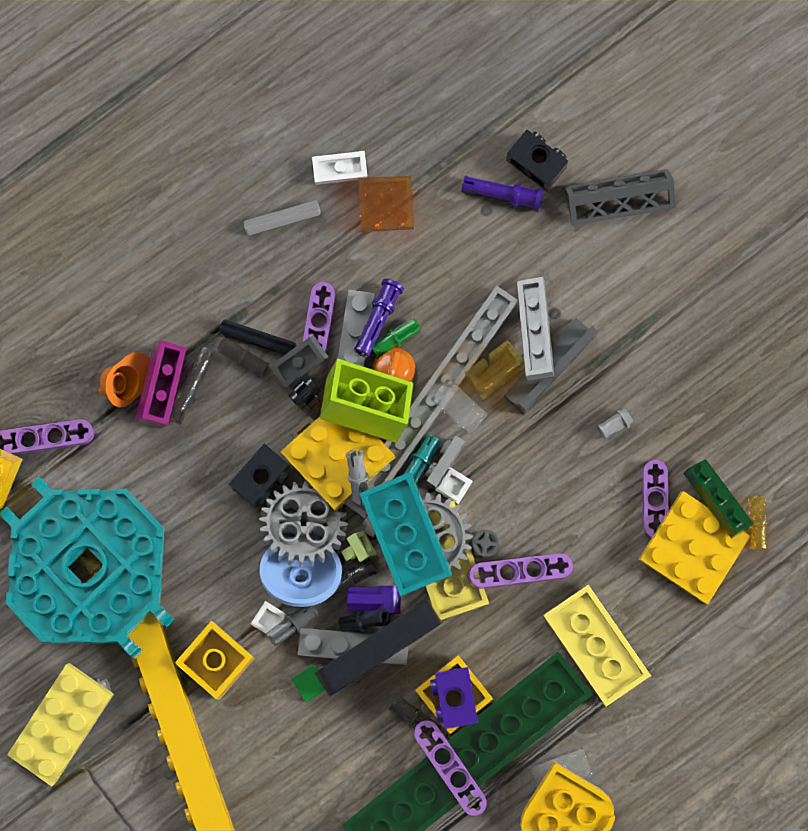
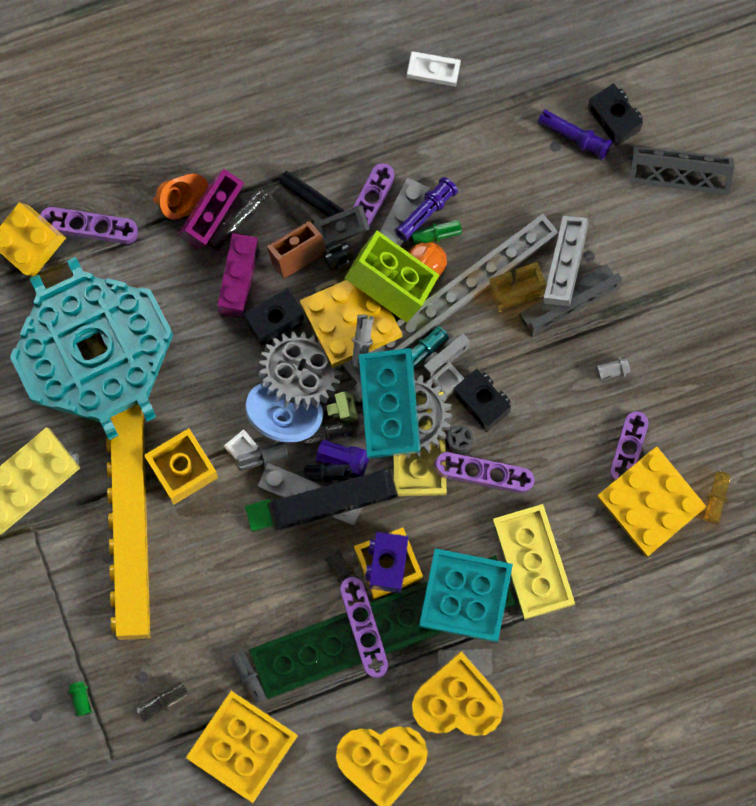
camera: 15 degrees right, 5 degrees down
light grey axle [243,200,321,235] -> none
clear orange plate [359,176,414,232] -> none
clear tile [431,379,488,435] -> none
dark green plate [683,459,754,539] -> none
none -> magenta brick [217,233,259,319]
none -> dark orange brick [267,221,326,279]
none -> teal plate [419,548,513,643]
none -> black brick [453,369,511,432]

